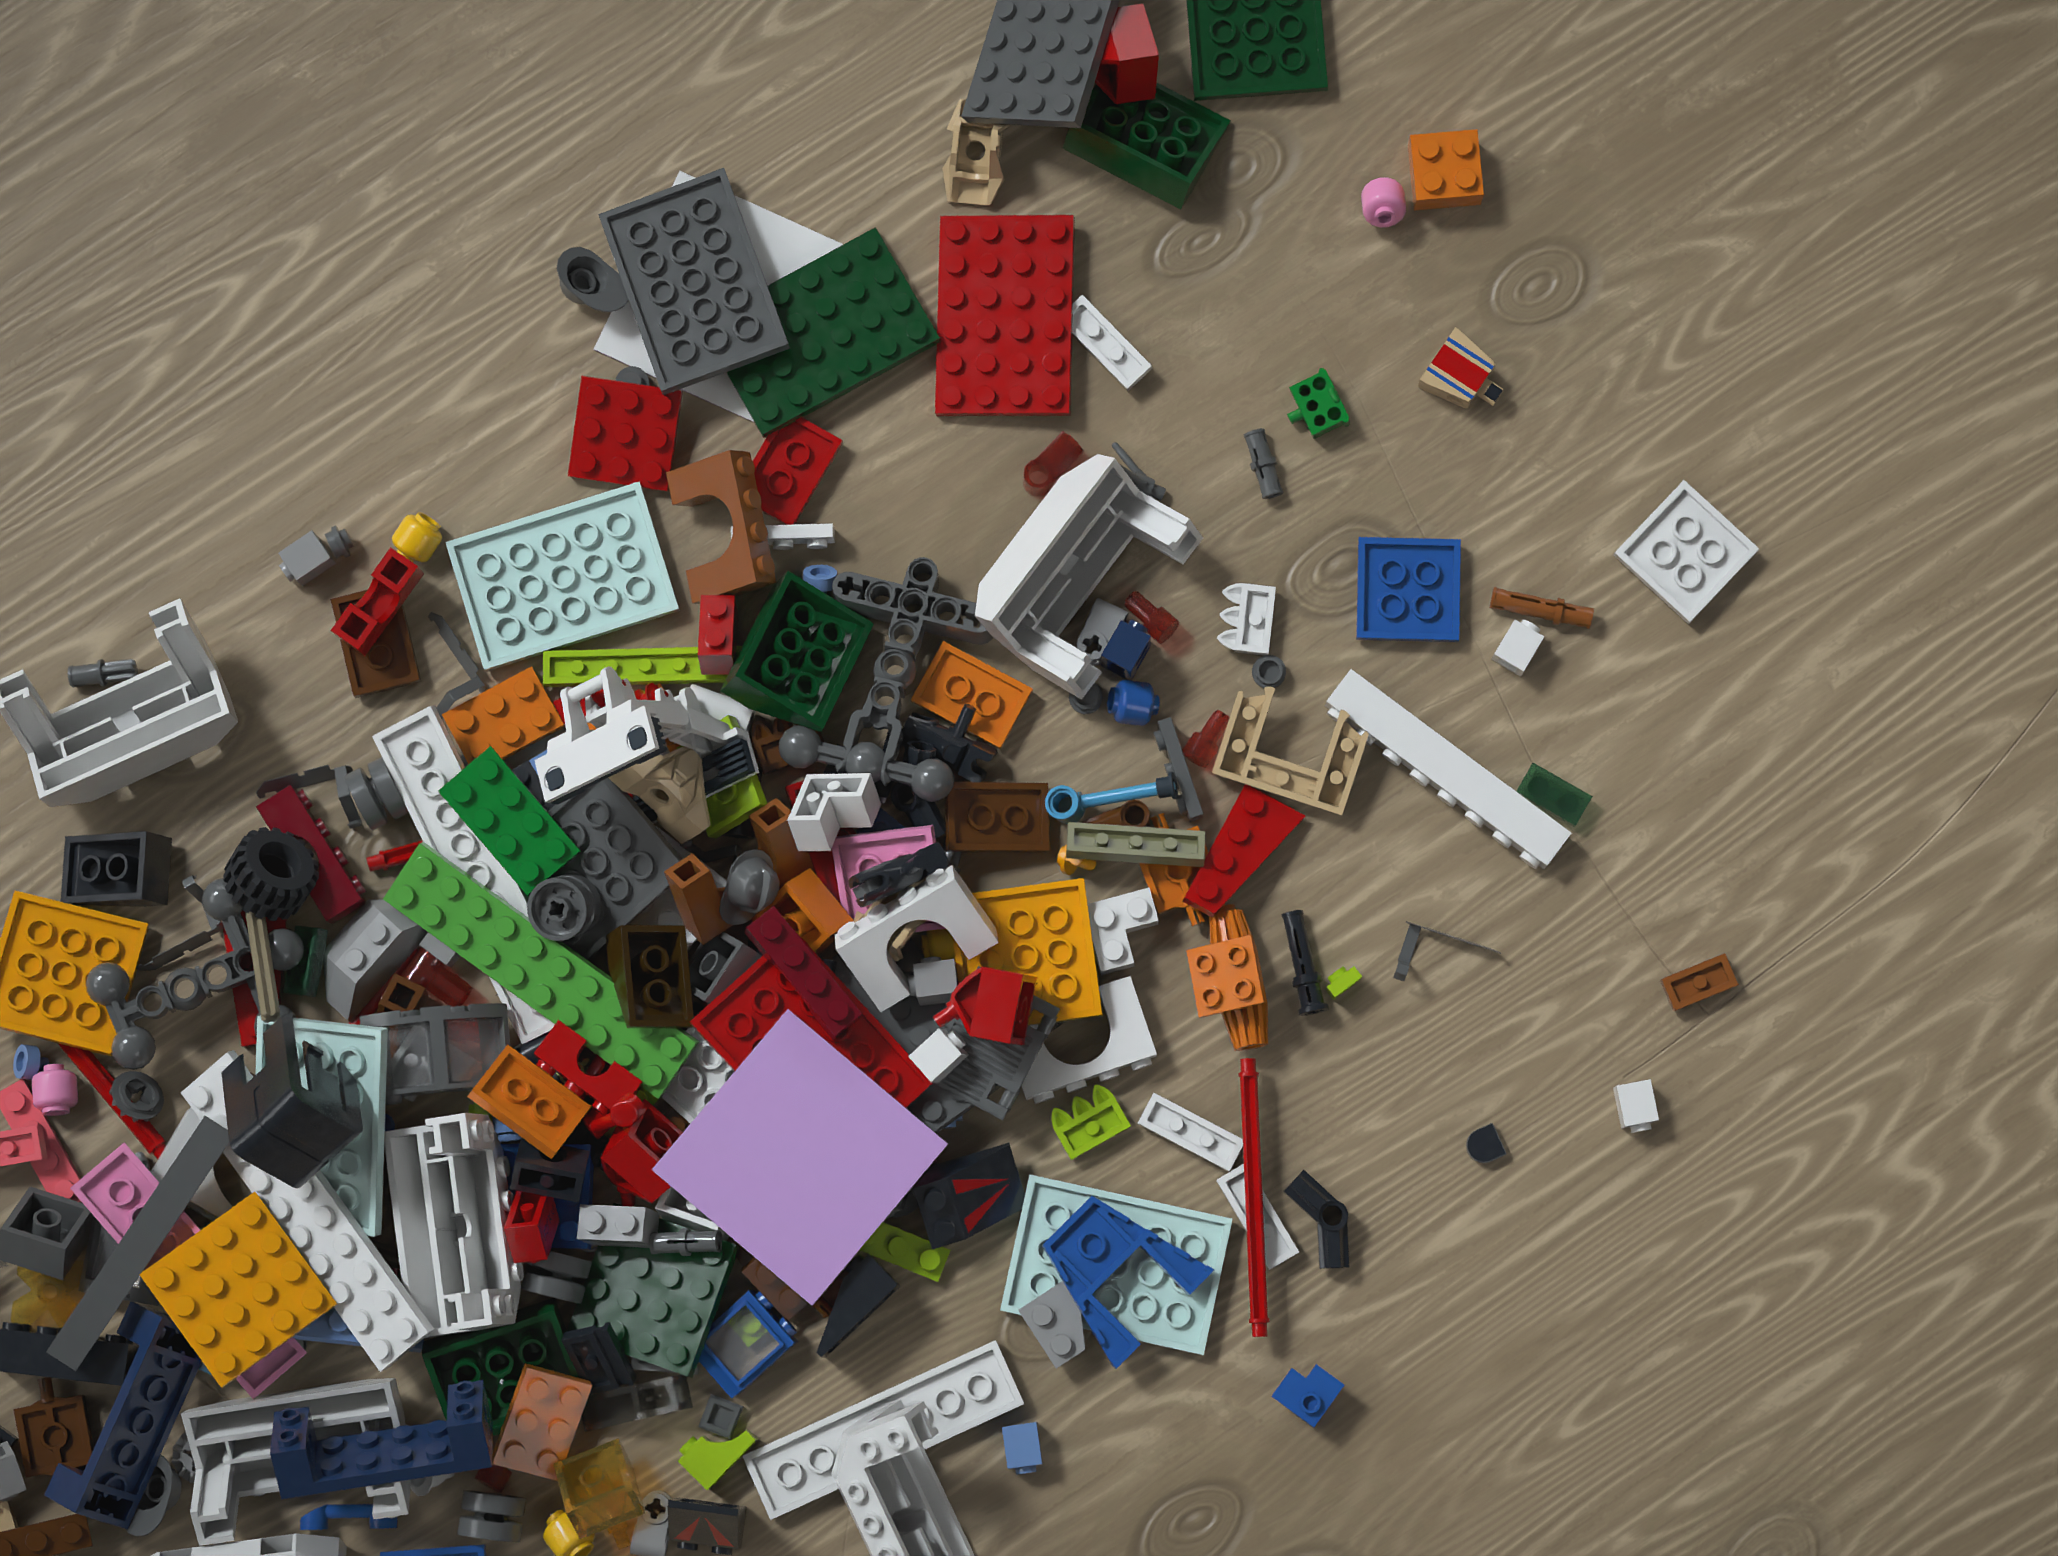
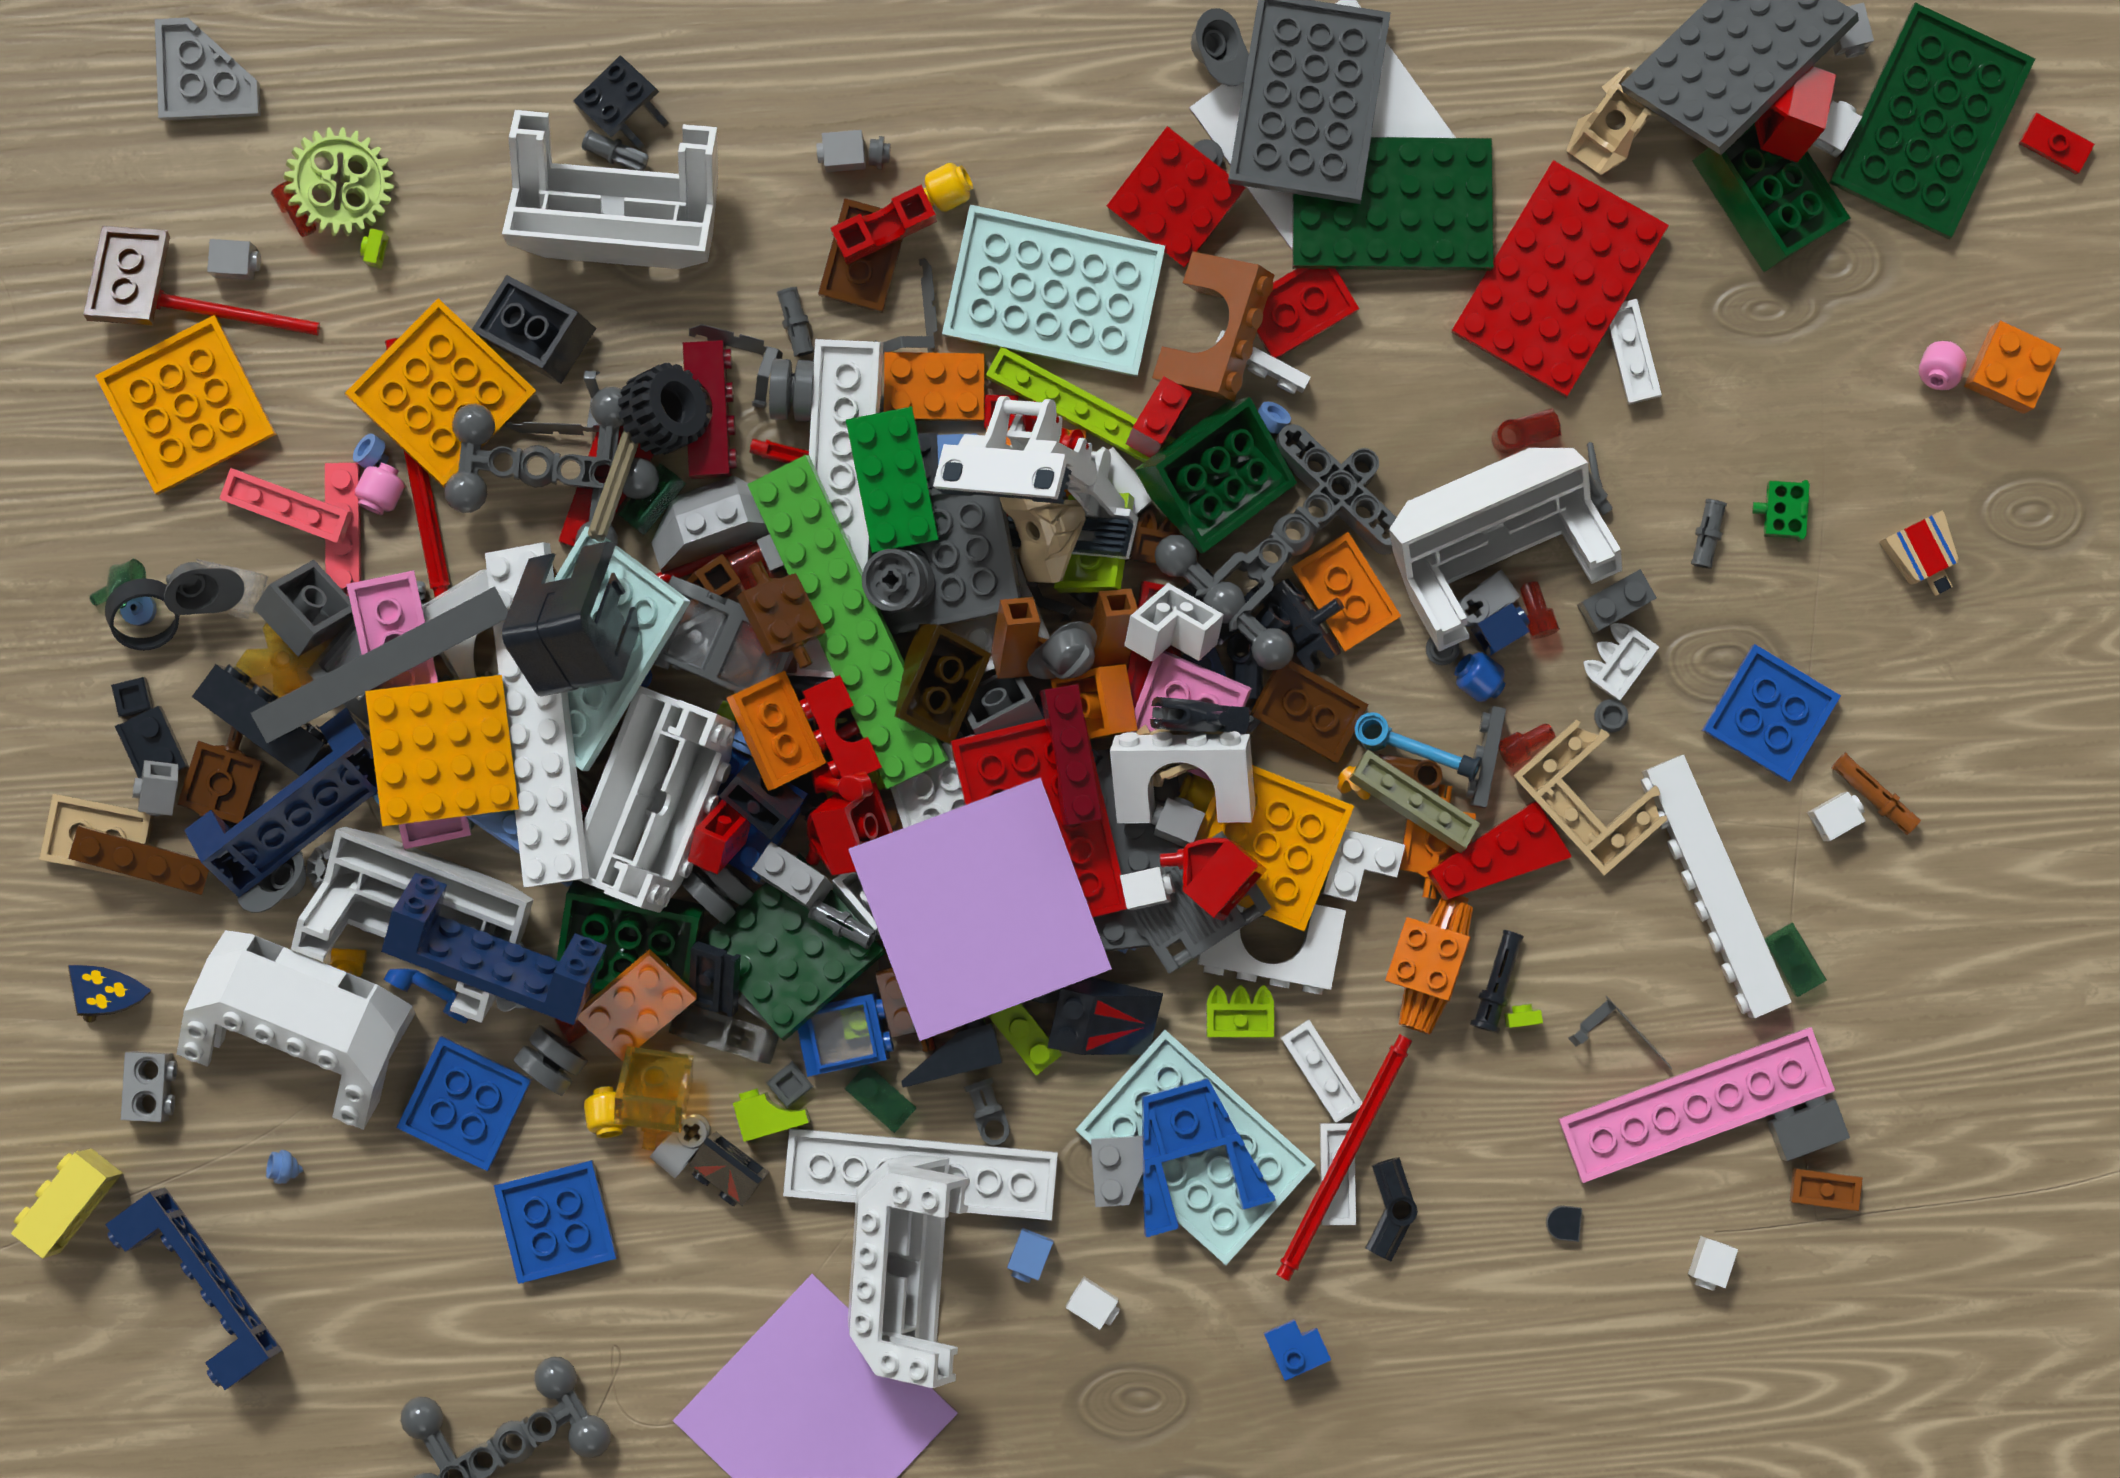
camera: 20 degrees right, 5 degrees up
dark grey gear [109,1071,164,1122] -> none
white plate [1614,480,1759,624] -> none
none -> light orange plate [330,948,367,977]
none -> black plate [573,55,669,151]
none -> reddish brown plate [737,561,826,669]
none -> dark grey pin [777,287,815,357]
none -> clear green plate [844,1064,917,1133]
none -> dark grey connector [964,1077,1010,1145]
none -> white brick [1066,1277,1120,1330]
none -> bright pink plate [1558,1027,1835,1183]
none -> dark grey brick [1577,569,1657,634]
none -> dark grey brick [1767,1095,1850,1161]
none -> white brick [1813,100,1862,157]

